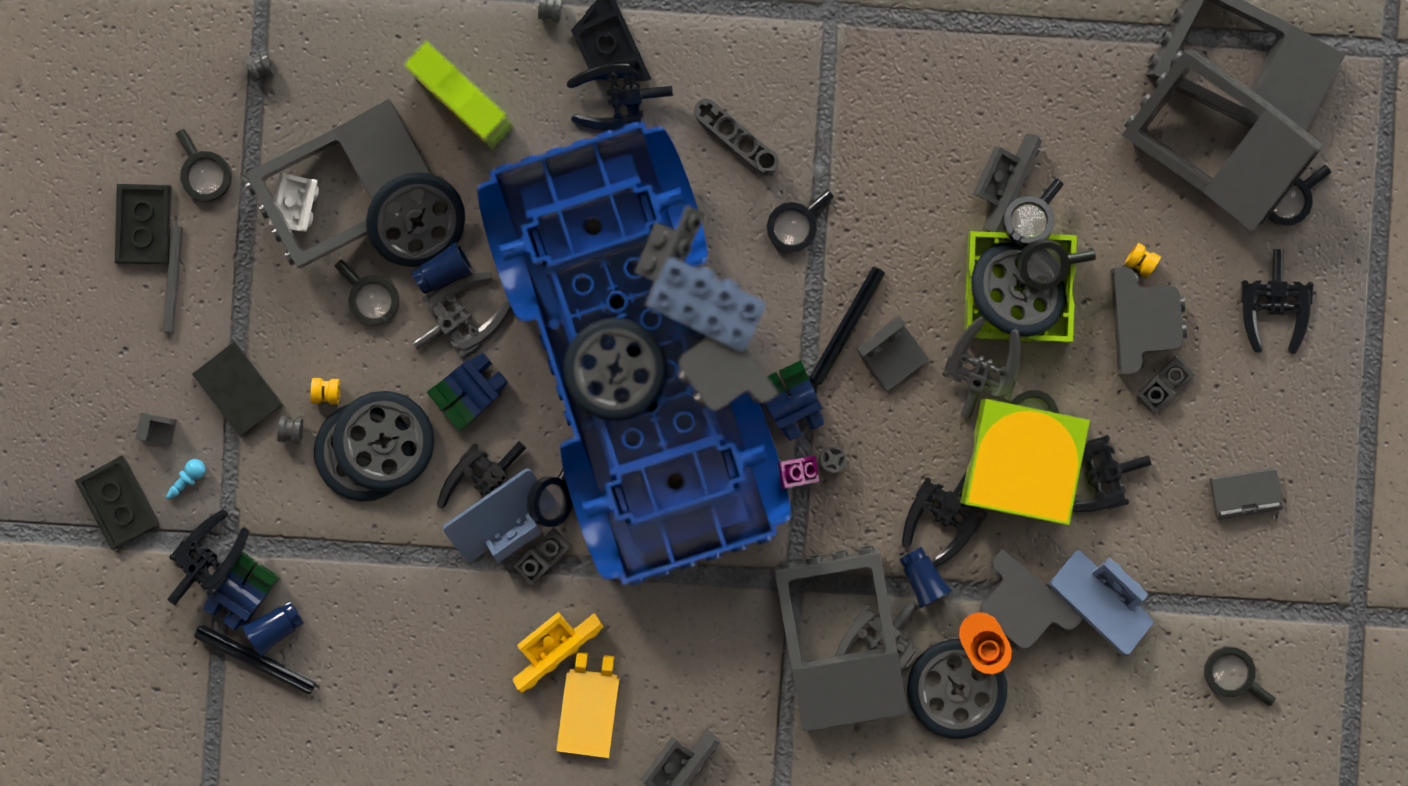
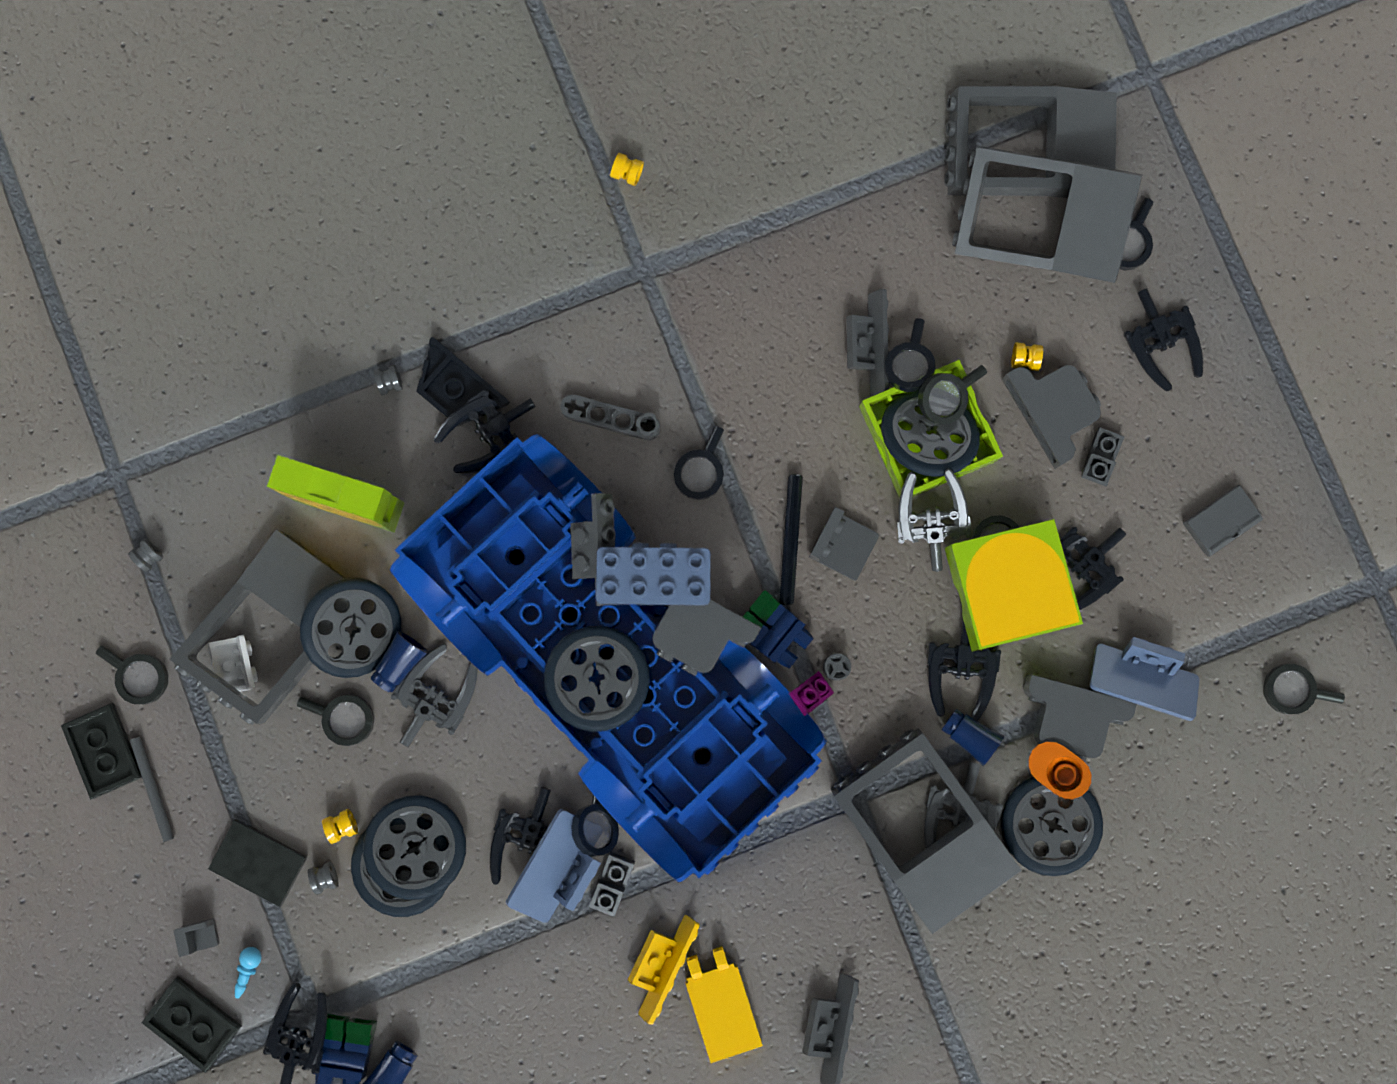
camera: 25 degrees left, 5 degrees down
dark blue hips [426,353,508,431] -> none

